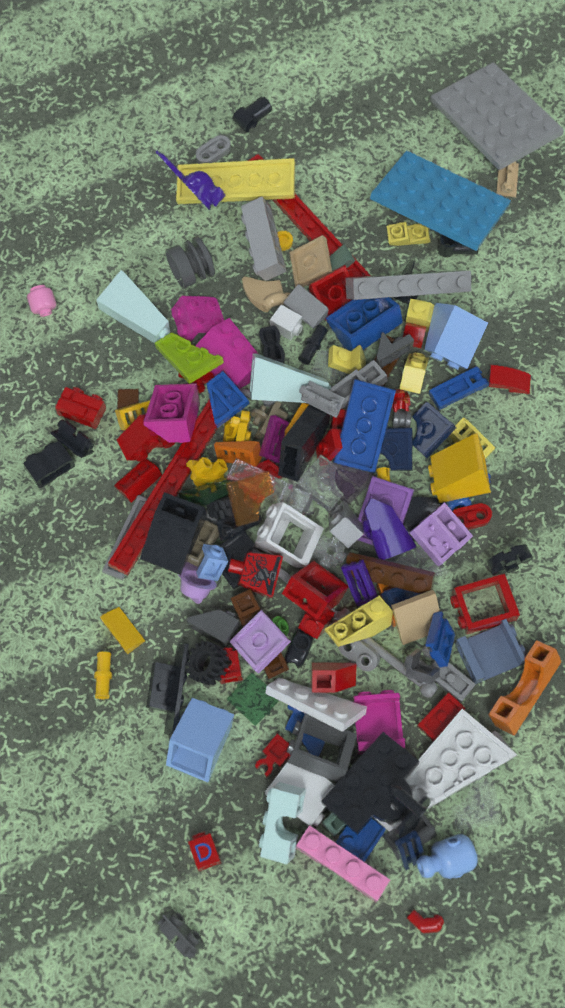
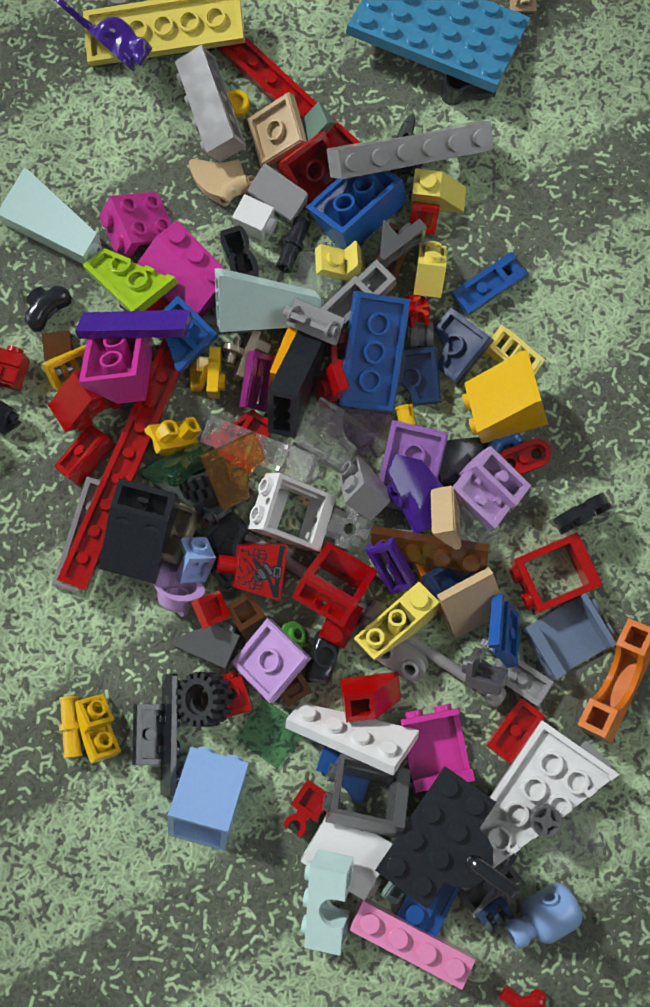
camera: 10 degrees left, 10 degrees up
yellow slope [100,607,145,655] -> none
dark grey wheel [165,236,215,289] -> none
red brick [188,832,221,872] -> none
orange slope [214,441,262,467] -> none
light yellow slope [387,222,431,246] -> none
light blue slope [425,303,488,370] -> none
red slope [489,365,531,394] -> none
none -> black piece [25,286,72,332]
none -> dark purple tile [75,310,193,339]
none -> yellow slope [75,693,121,764]
none -> red plate [191,590,231,629]
none -> tan slope [431,486,461,550]
none -> dark grey wheel [529,803,562,838]

